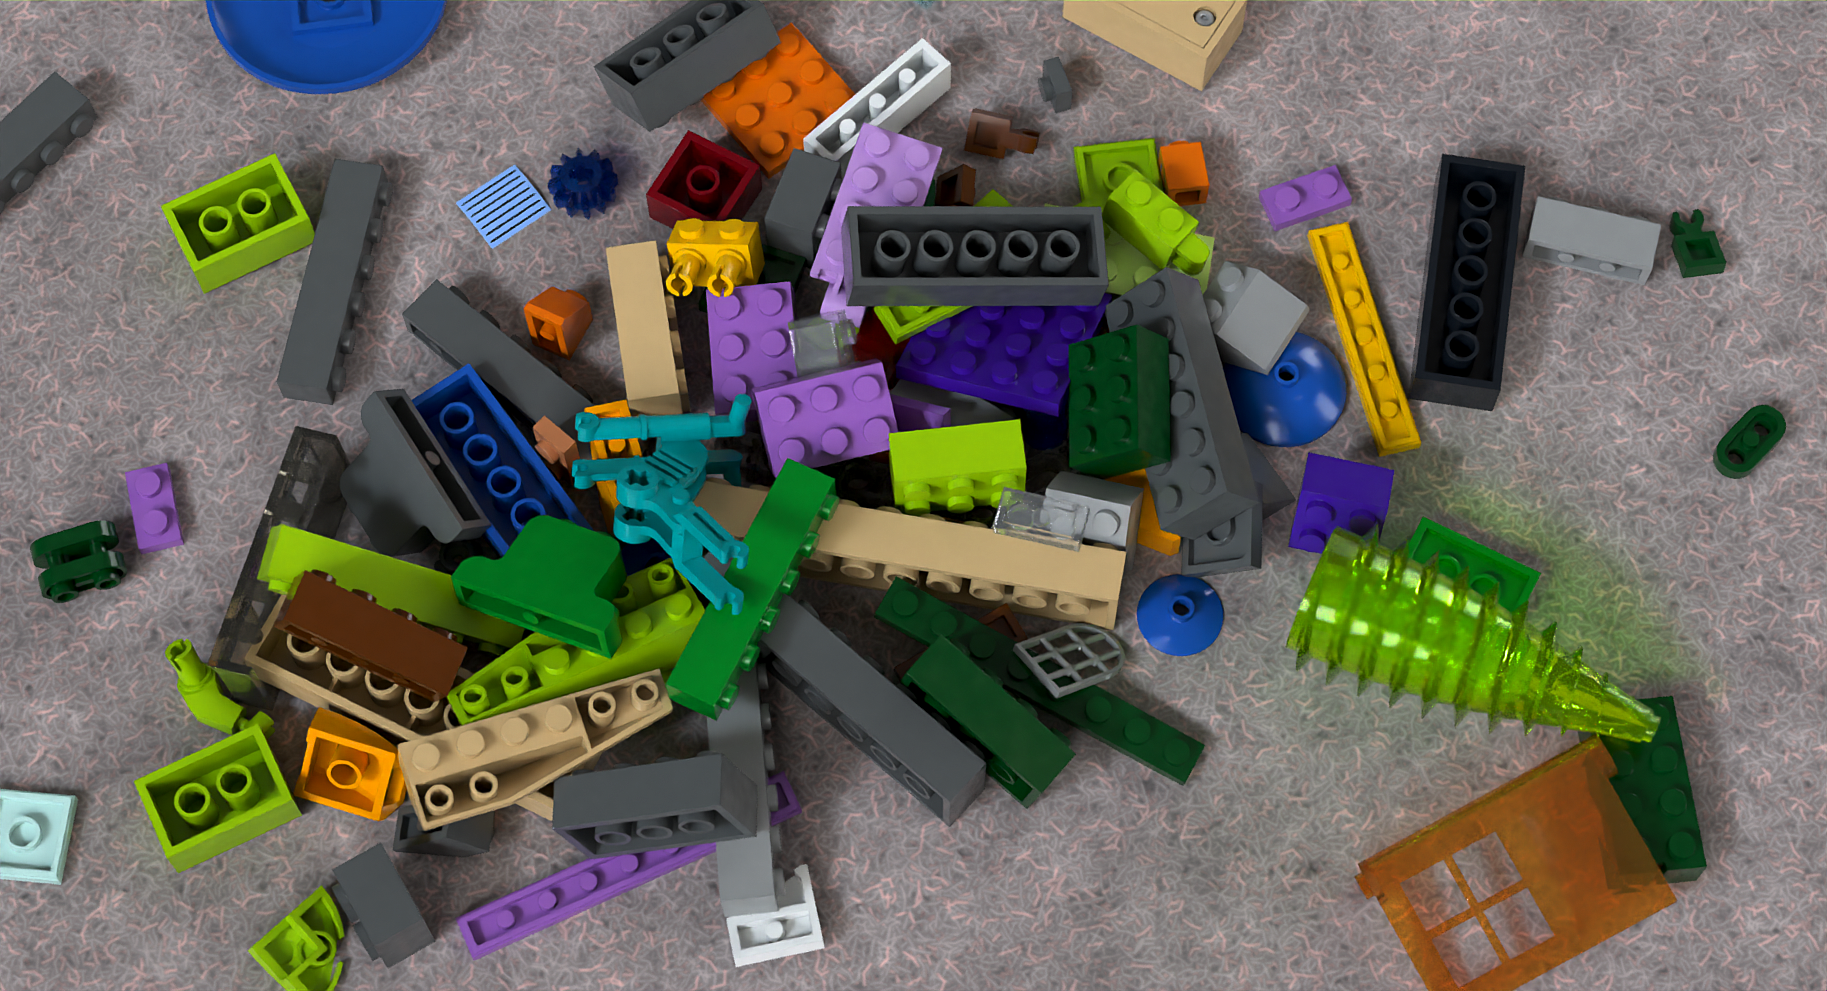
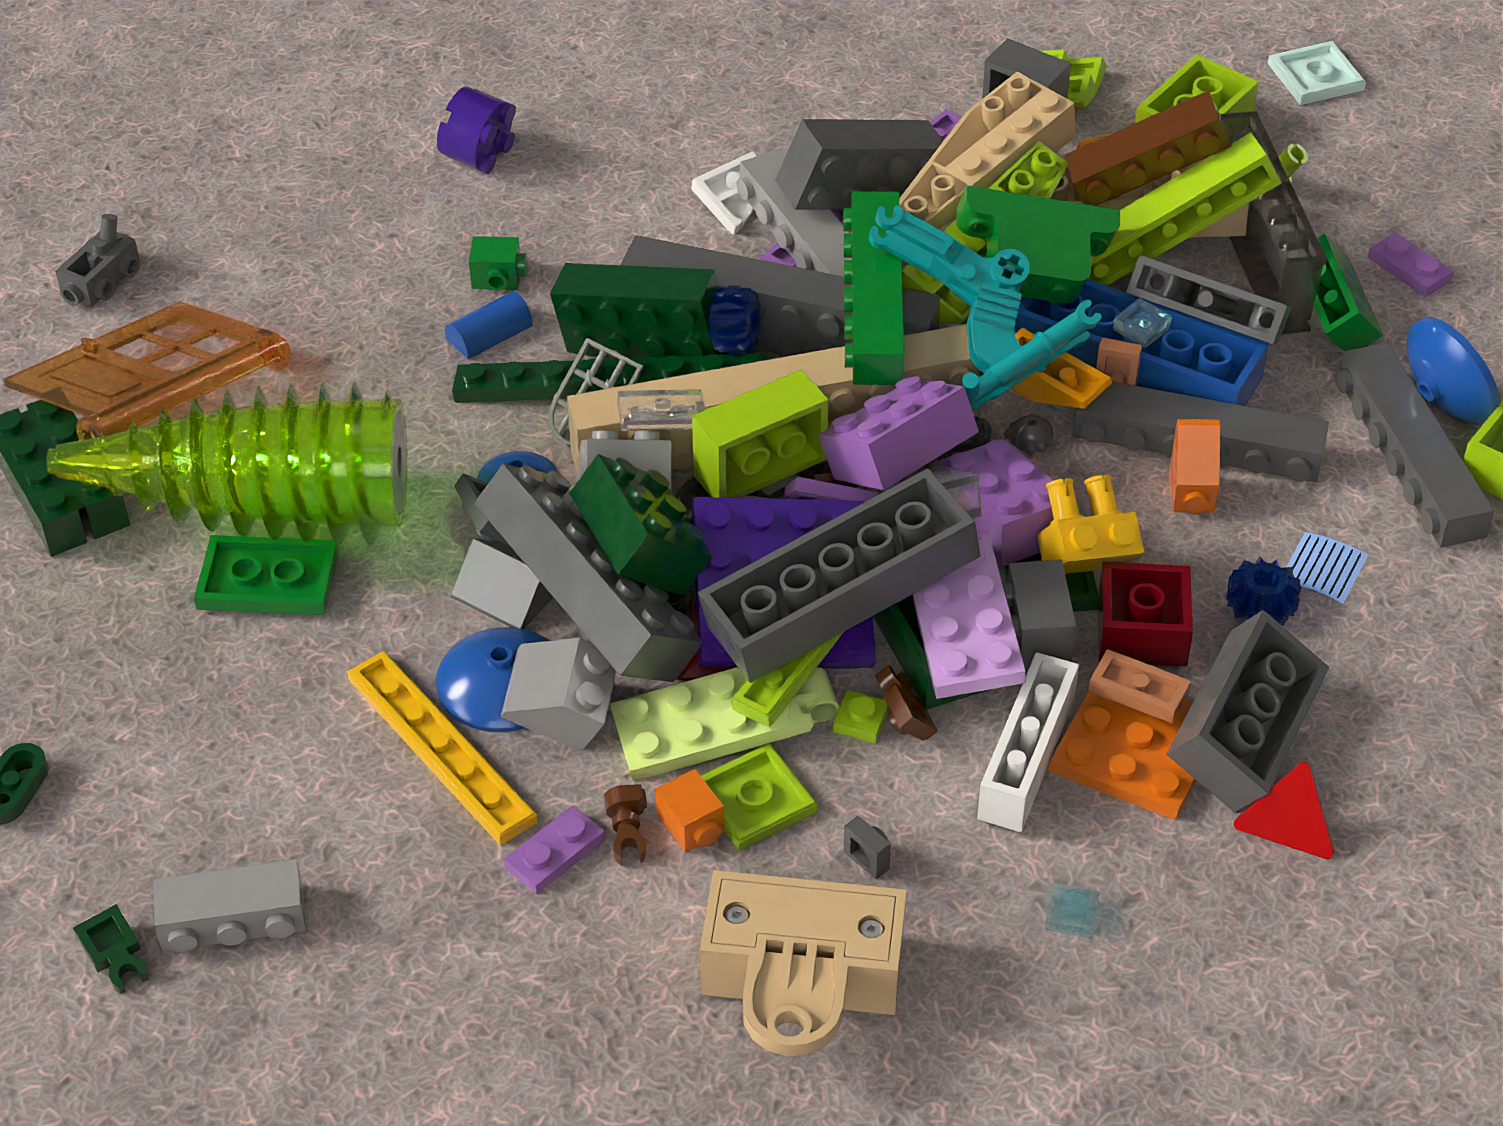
camera: 155 degrees right, 20 degrees down
dark green brick [30,520,128,603] -> none
tan brick [606,240,691,416] -> none
reddish brown plate [964,108,1040,159] -> none
lime brick [1102,169,1210,275] -> none
dark purple brick [1288,452,1394,565] -> none
black brick [1408,154,1525,411] -> none
none -> blue brick [445,291,533,359]
none -> green brick [469,236,527,291]
none -> reddish brown piece [604,784,647,866]
none -> clear blue gear [708,285,762,355]
none -> nougat plate [1088,649,1191,723]
none -> clear light blue plate [1113,298,1172,348]
none -> green brick [1292,233,1383,351]
none -> blue dish [1407,317,1500,425]

